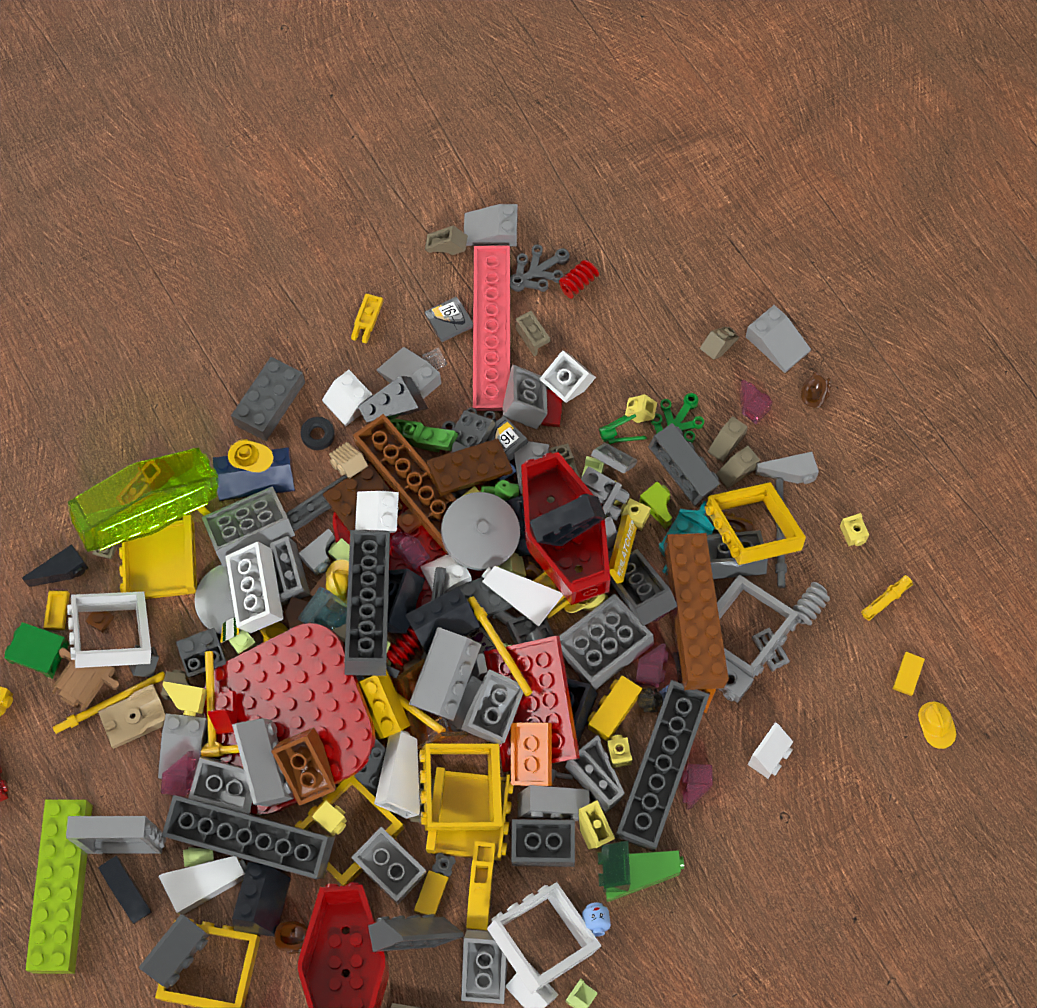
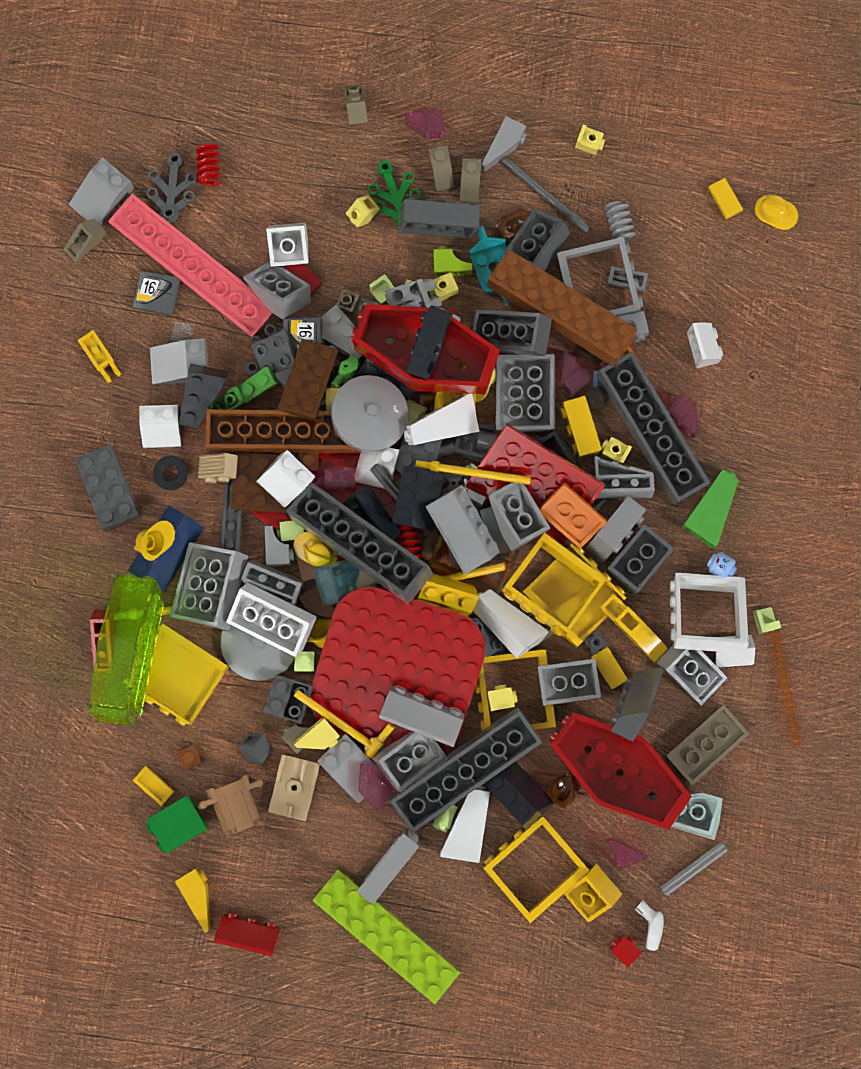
camera: 55 degrees left, 15 degrees up
black slope [22,544,88,587] -> none
yellow bar [52,671,165,734] -> none
white window [67,592,151,668] -> none
black slope [98,856,152,924] -> none
dark grey slope [138,913,209,988] -> none
red slope [208,691,237,734] -> none
sticker [220,617,240,643] -> none
dark orange slope [271,727,336,806] -> none
dark tan panel [515,311,550,356] -> none
light yellow slope [579,800,615,849] -> none
light grey tile [591,443,637,473] -> none
clear green slope [597,841,631,892] -> none
green plant [599,414,647,445] -> none
yellow tile [609,514,637,584] -> none
yellow window [705,482,806,565] -> none
light grey slope [746,305,811,373] -> none
reddish brown hat [801,371,831,408] -> none
yellow pin [861,575,913,621] -> none

